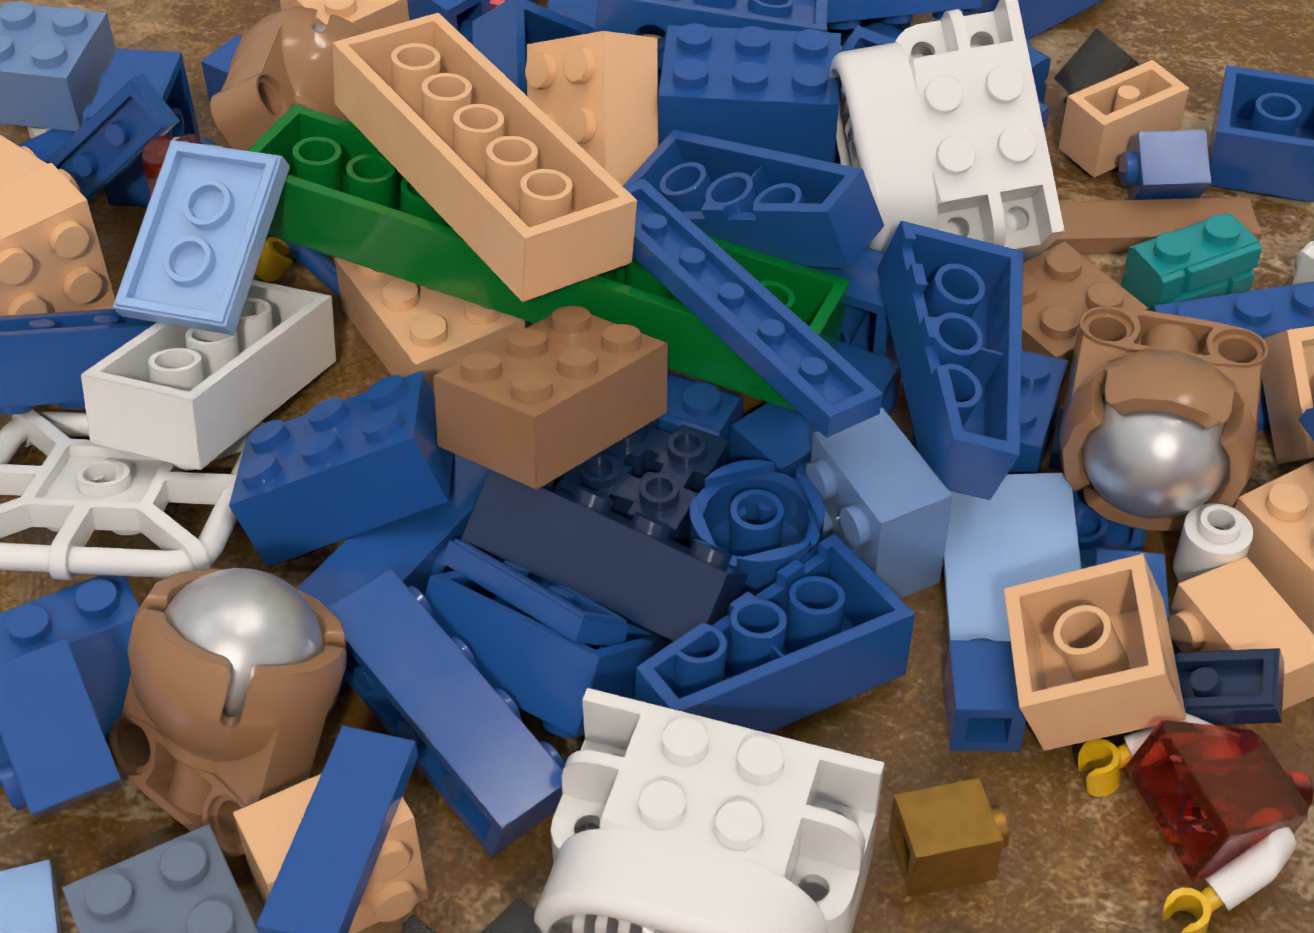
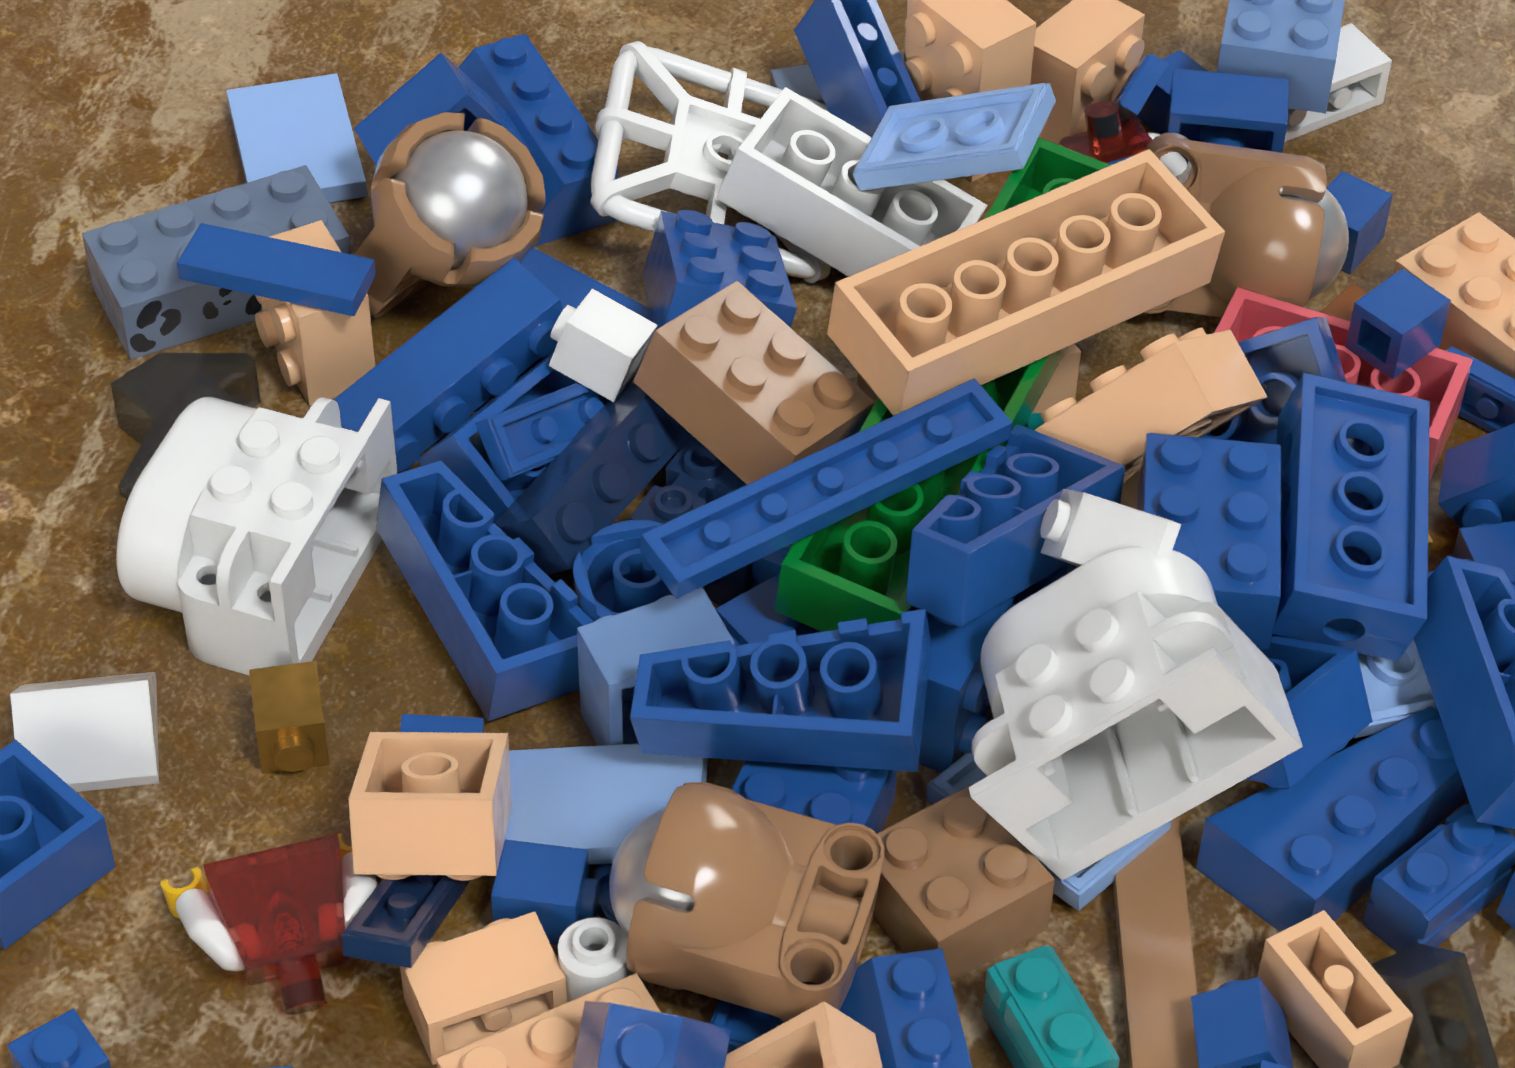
camera: 90 degrees right, 0 degrees up
none -> white brick [549,289,658,402]
none -> white slope [1040,489,1181,567]

